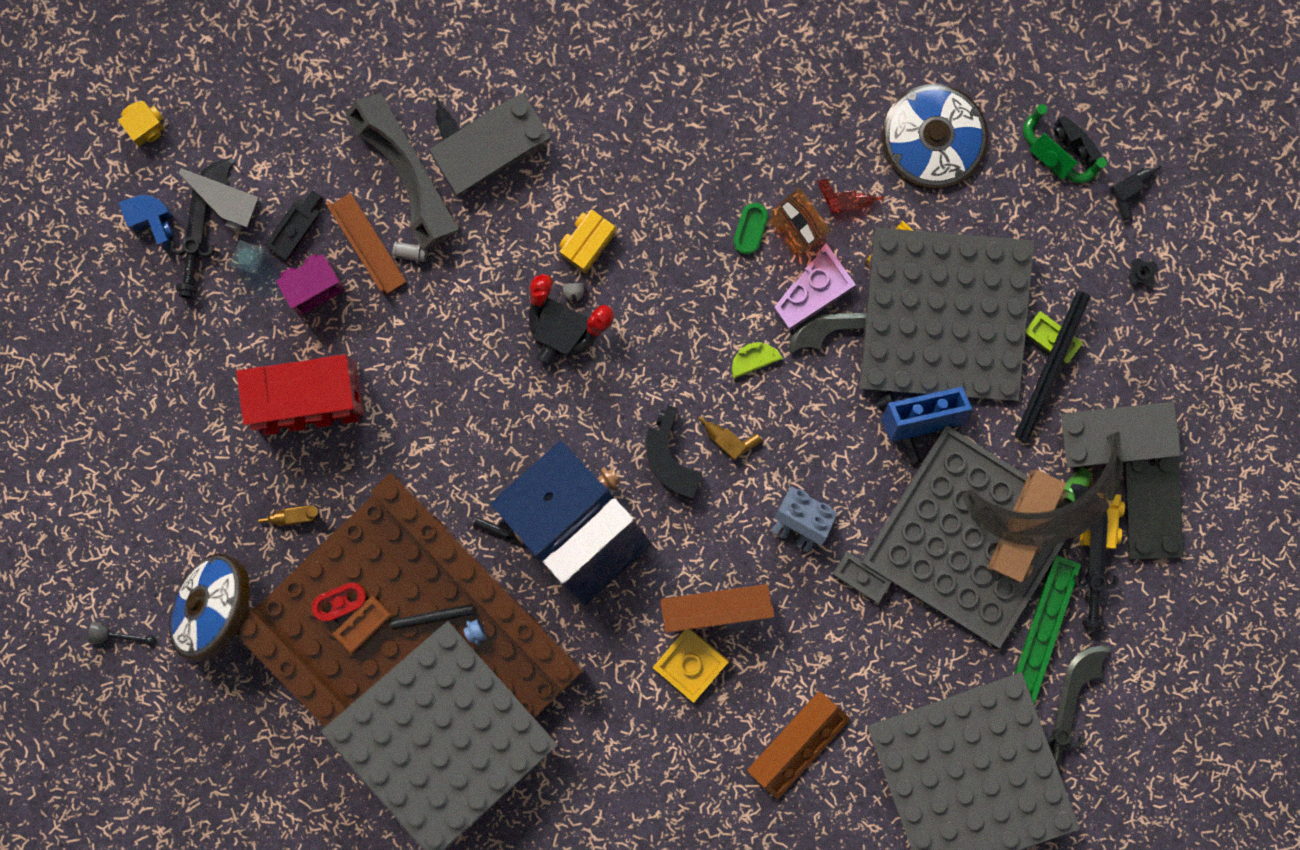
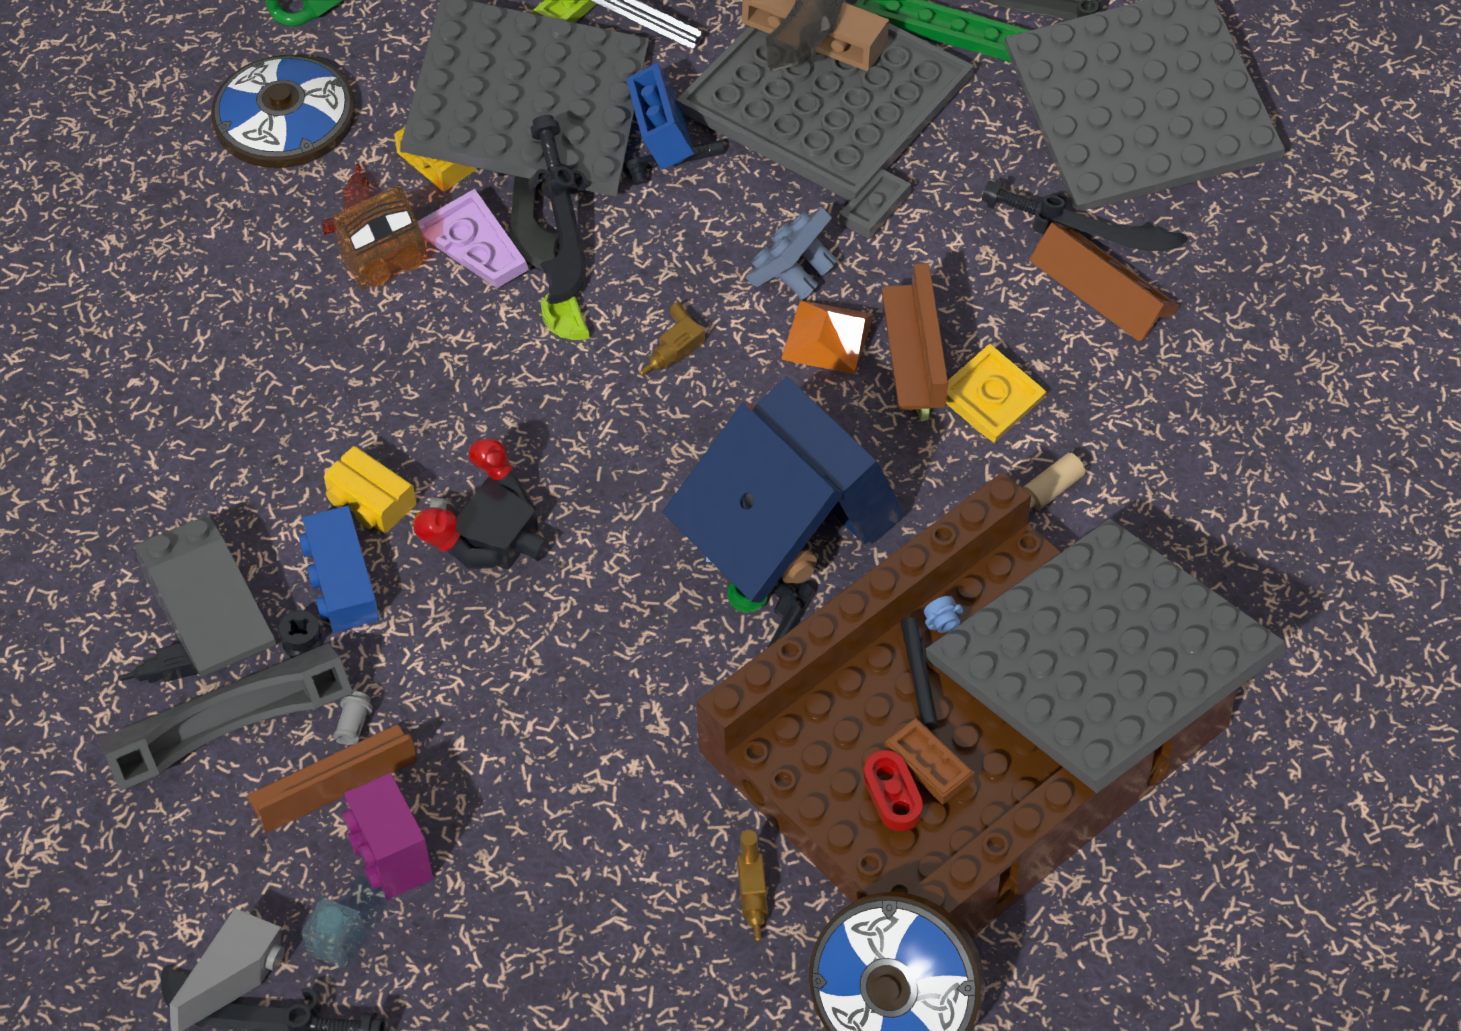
camera: 80 degrees left, 30 degrees down
red container [236,354,364,436] -> none
black hinge [264,190,324,262] -> none
black arch [646,405,702,500] -> none
green tile [733,203,768,255] -> none
none -> black wheel [278,610,323,658]
none -> blue brick [298,505,380,632]
none -> black sword [528,115,587,304]
none -> orange slope [782,300,873,374]
none -> black sword [982,179,1188,251]
none -> tan cylinder [1022,453,1086,511]

